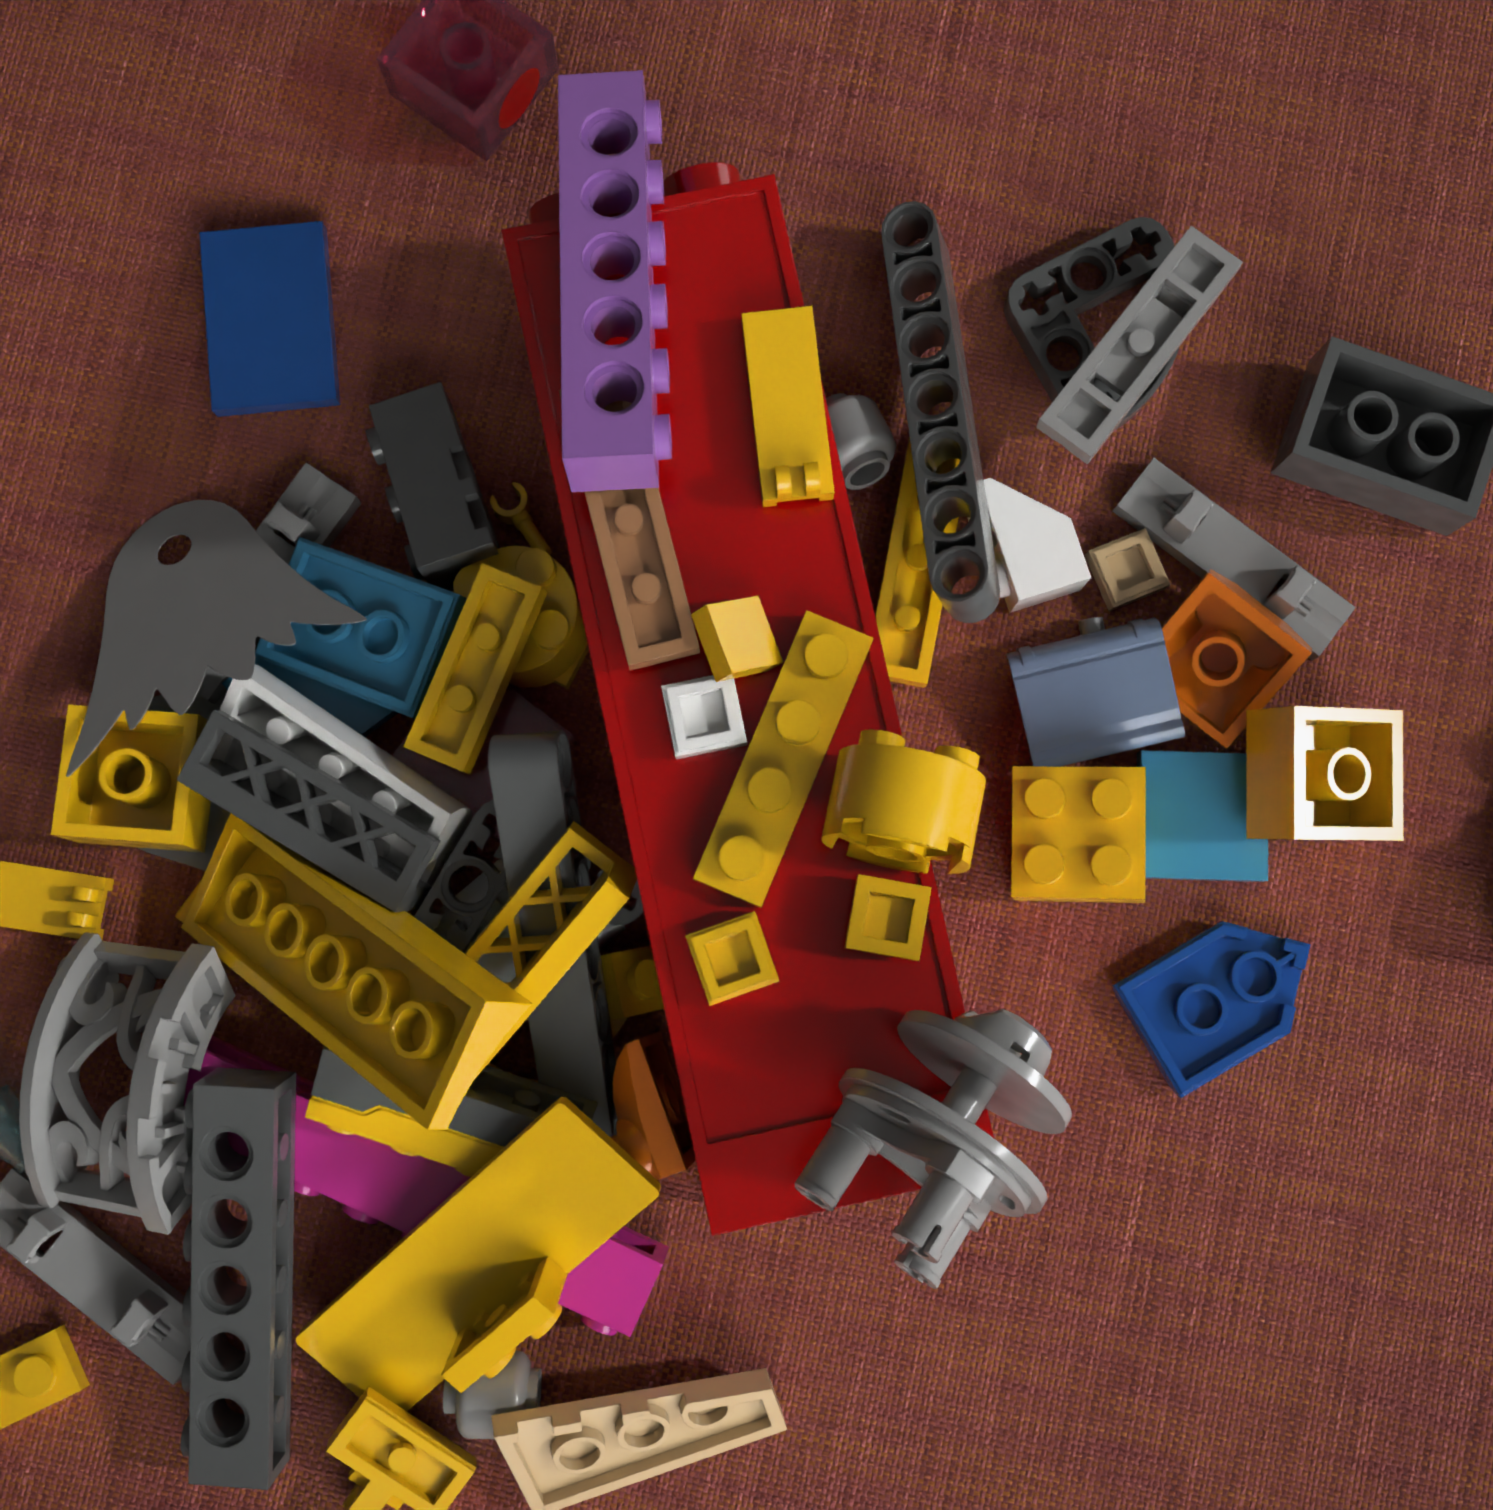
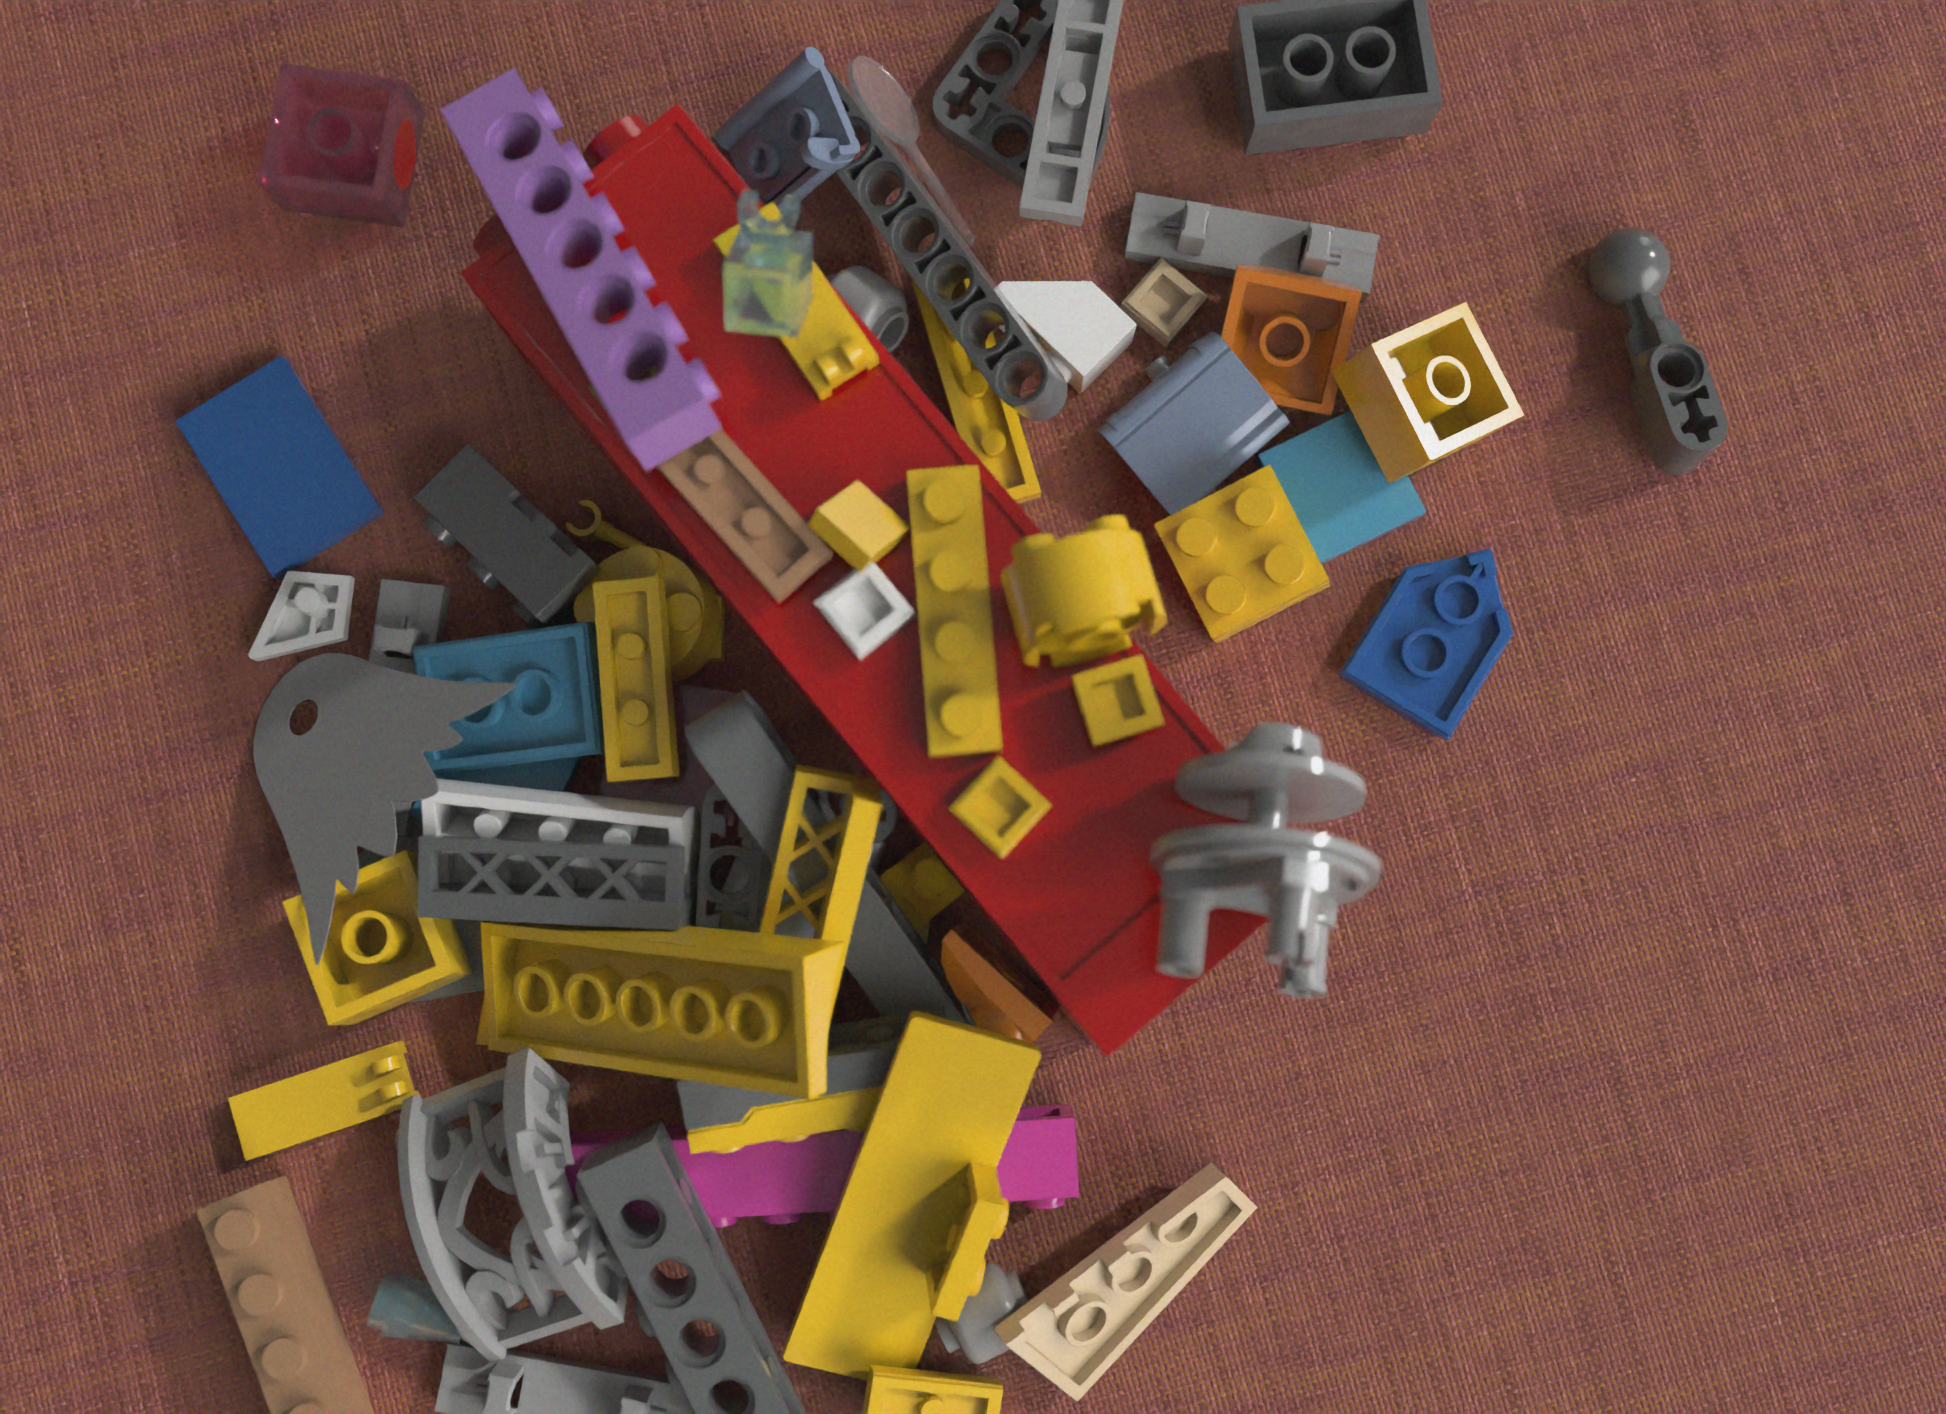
camera: 25 degrees left, 0 degrees up
none -> white piece [248,571,355,661]
none -> sand blue piece [715,47,860,216]
none -> clear light blue brick [724,190,813,338]
none -> clear piece [847,56,976,246]

